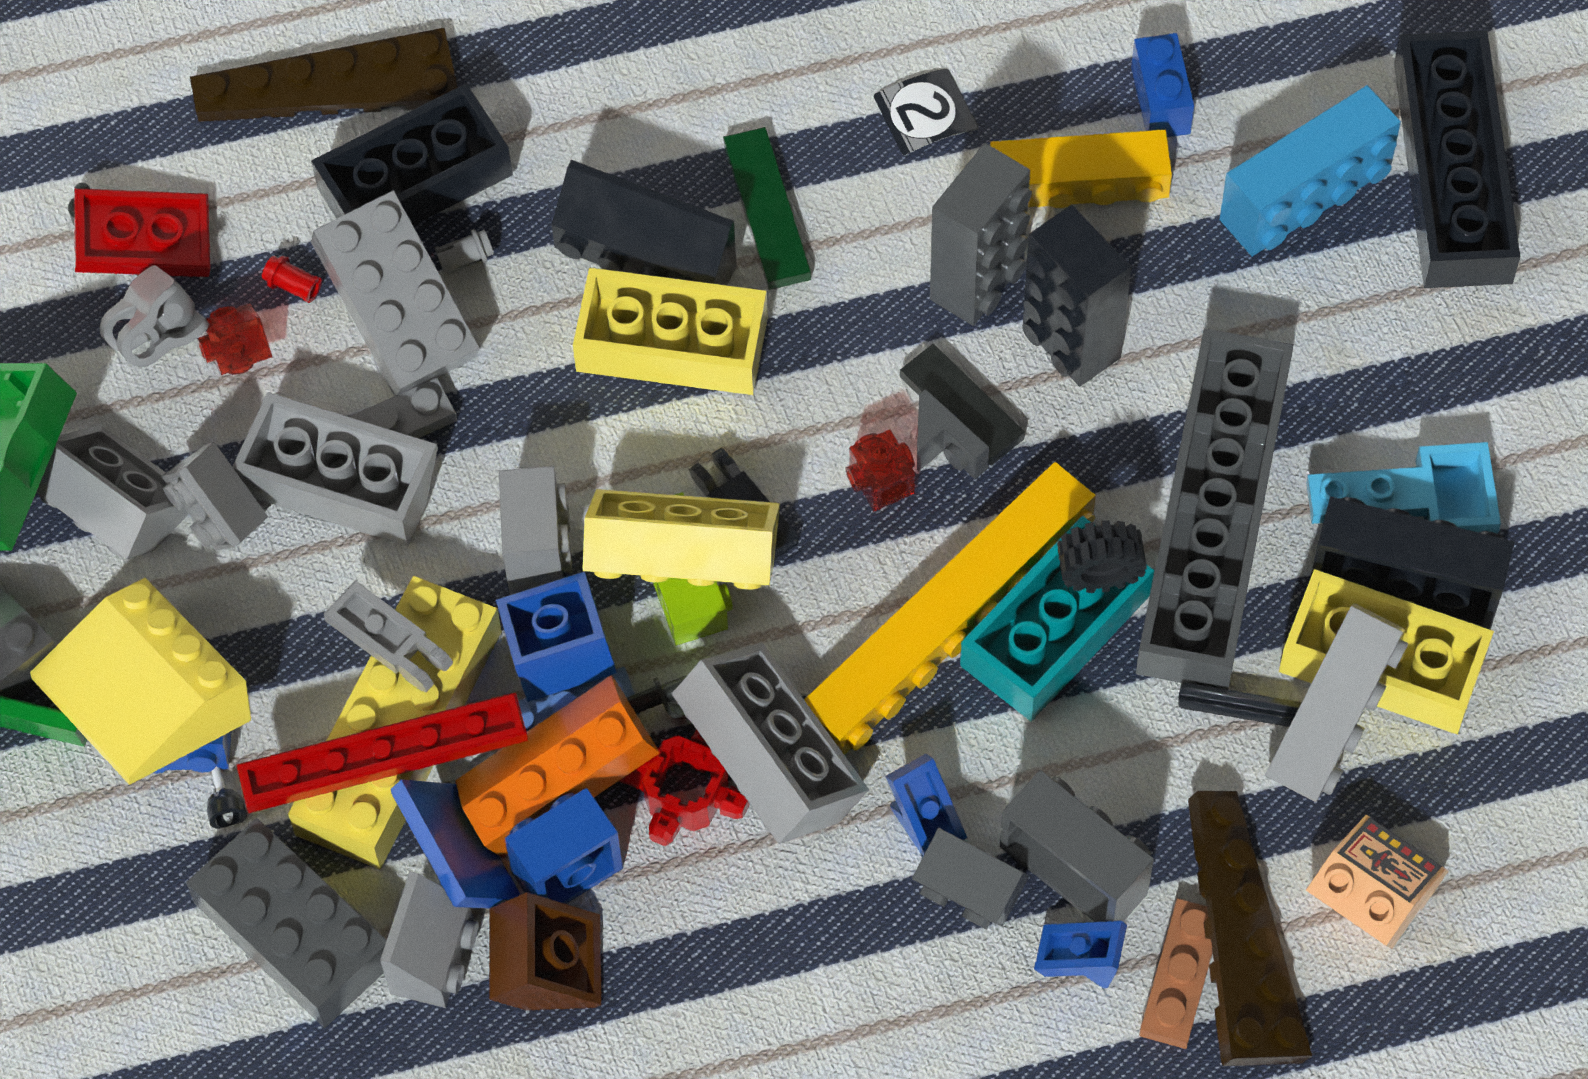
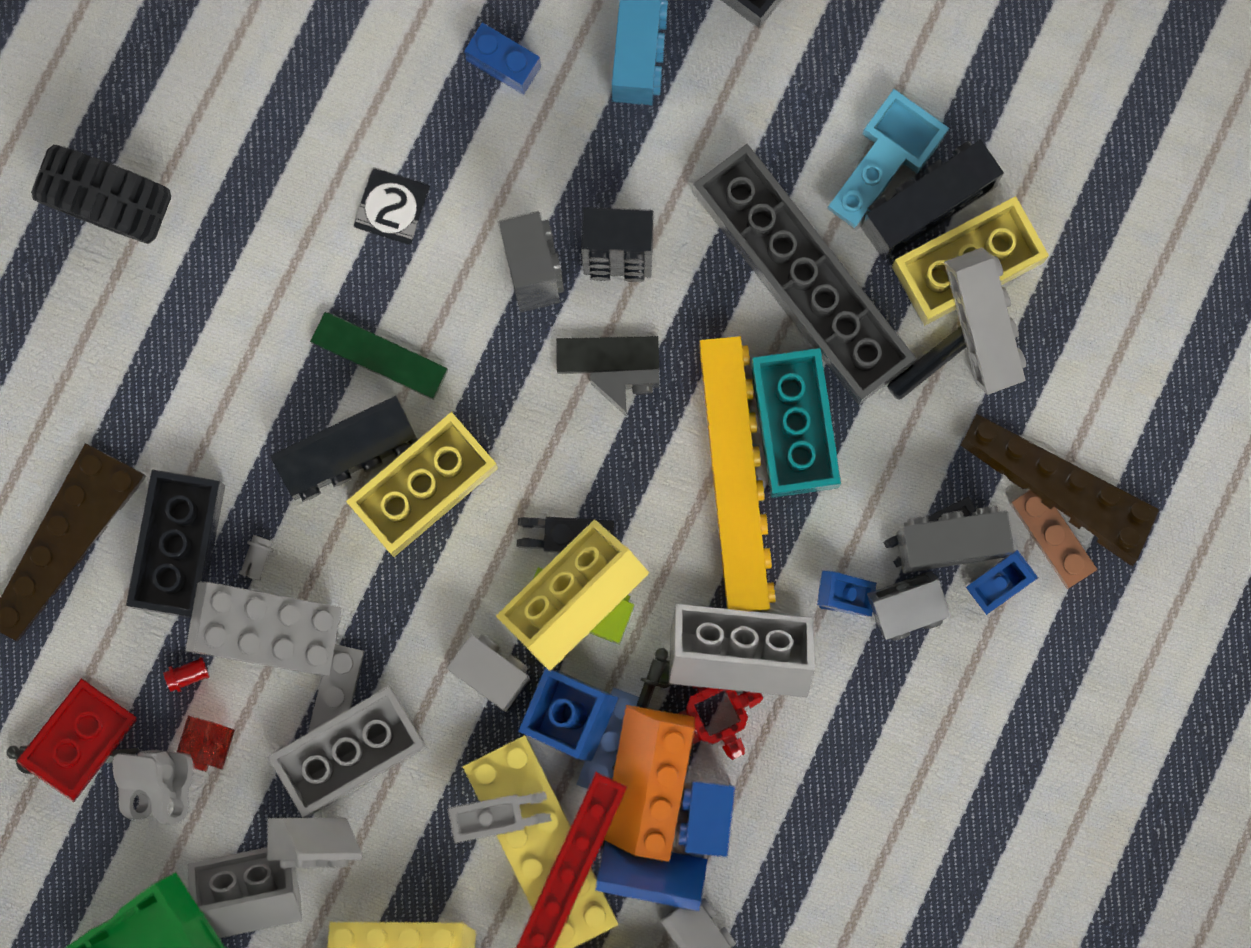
camera: 50 degrees left, 20 degrees up
reddish brown slope [489,892,601,1010] -> none
clear red brick [845,429,915,512] -> none
yellow brick [990,130,1172,208] -> none
black tyre [1057,520,1147,593] -> none
light nougat piece [1306,815,1449,949] -> none

